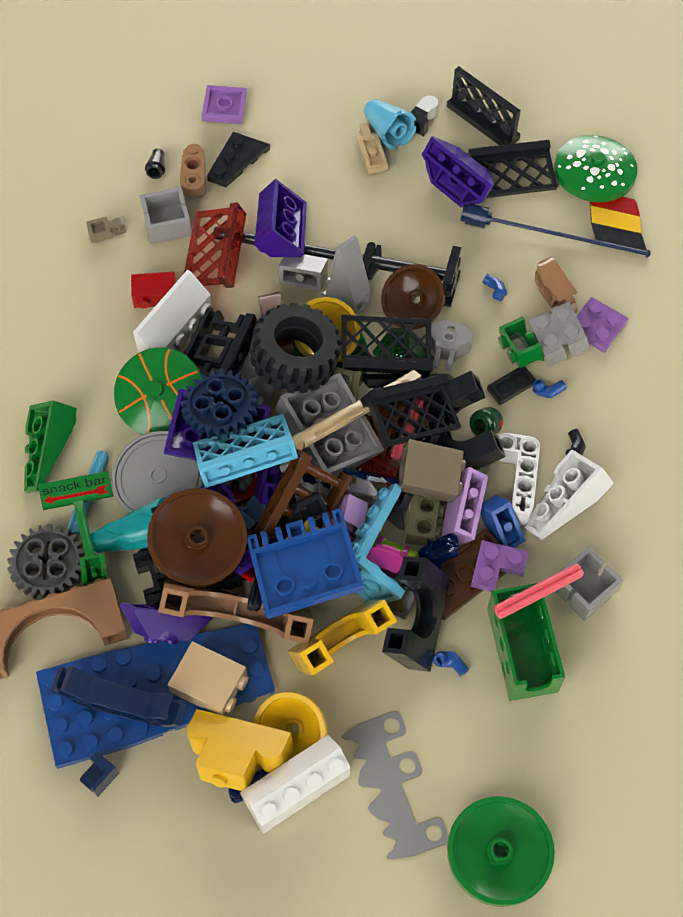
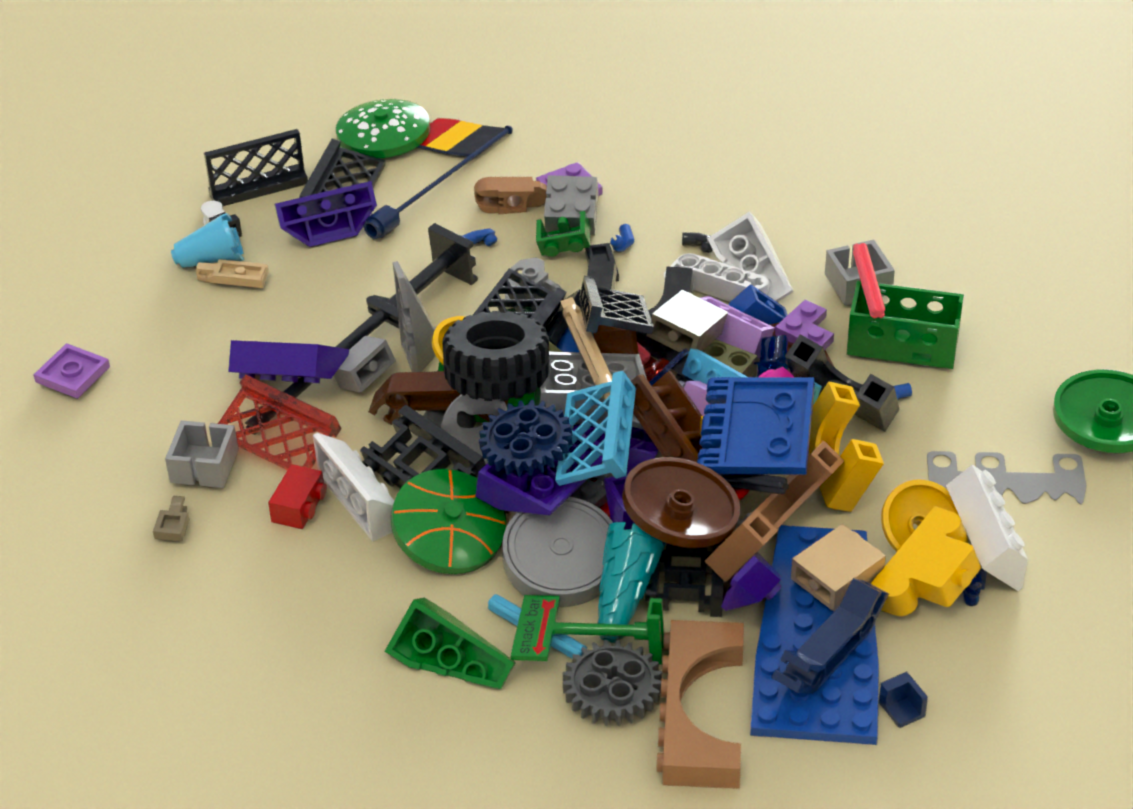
camera: 65 degrees left, 20 degrees down
black cone [145,149,165,179] -> none
medium nougat piece [180,144,206,196] -> none
black wing [207,132,270,187] -> none
black tile [285,491,328,531] -> none
reddish brown dish [381,264,445,330] -> none
dark green head [469,407,503,436] -> none

